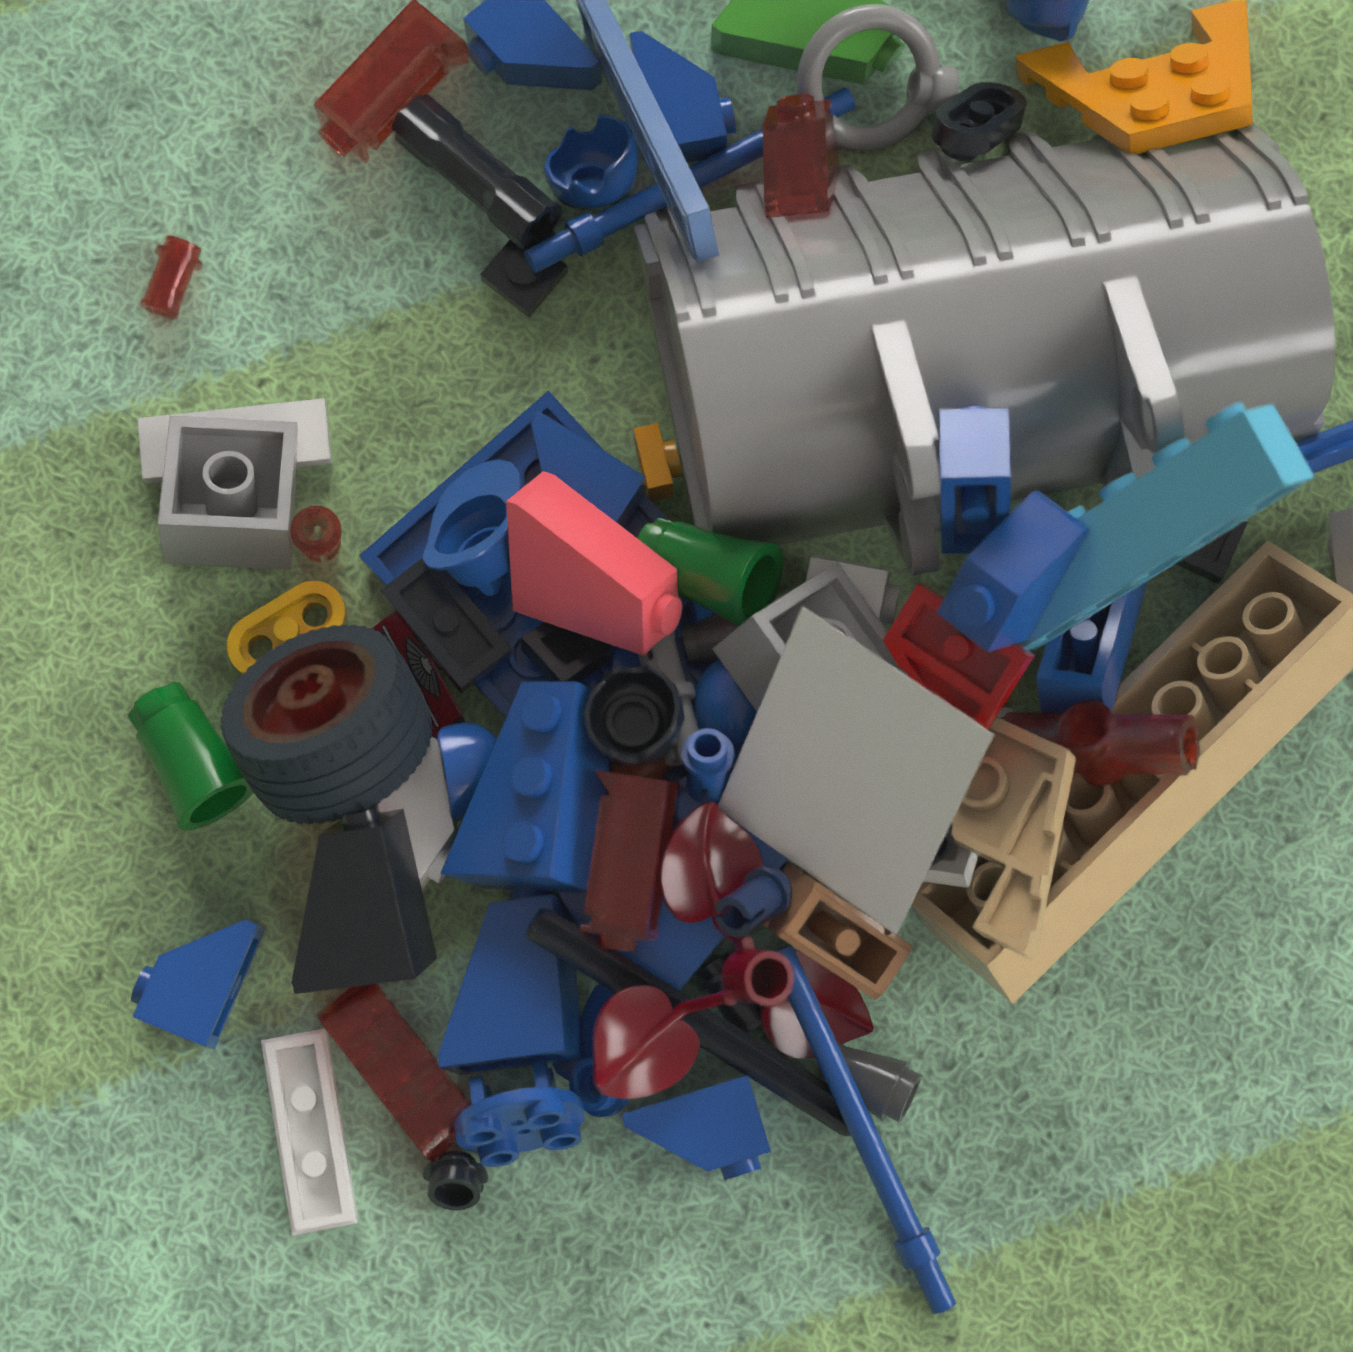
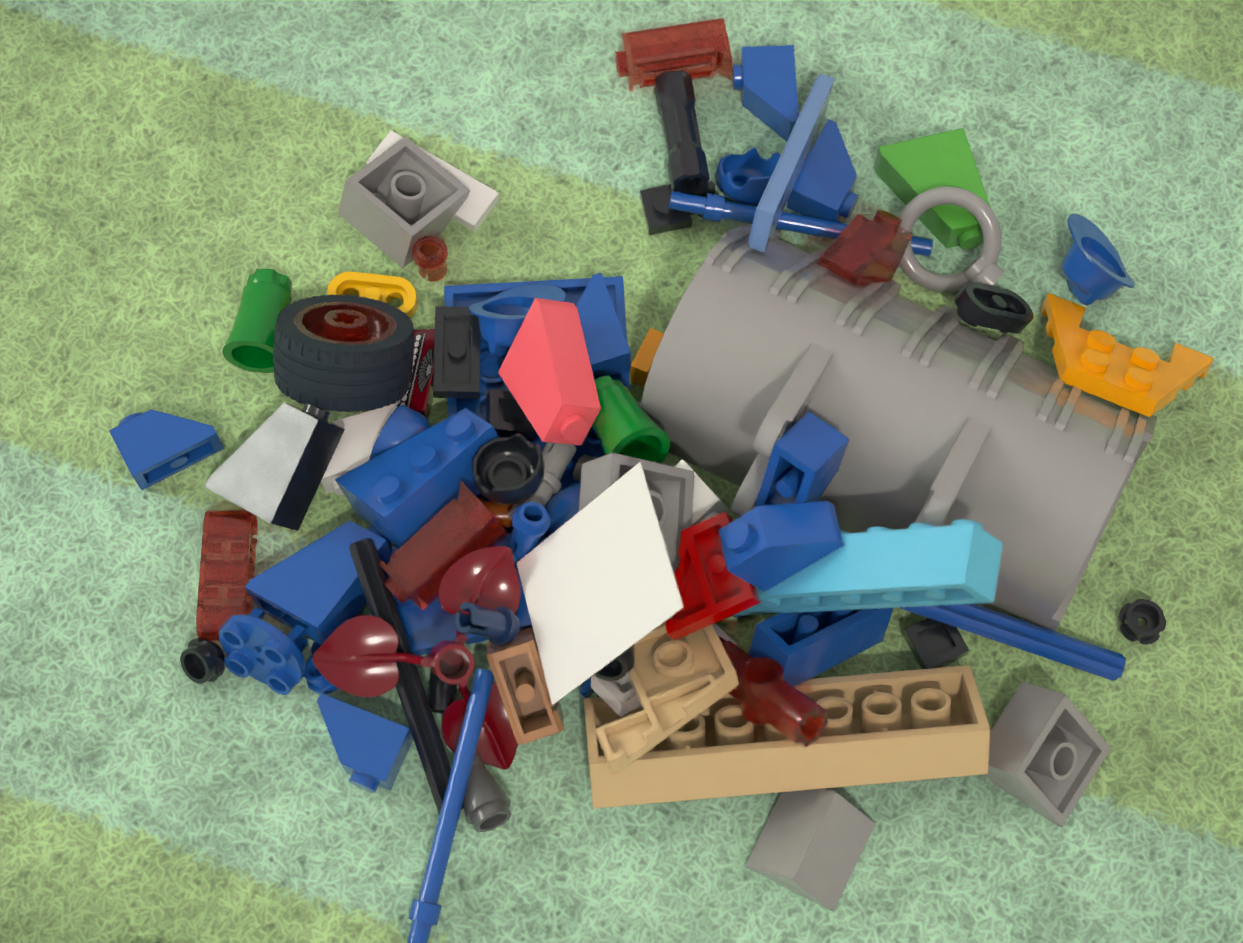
camera: 40 degrees right, 10 degrees down
clear red pin [139,236,203,320] -> none
white tile [261,1028,359,1236] -> none
none -> light grey slope [745,788,876,912]

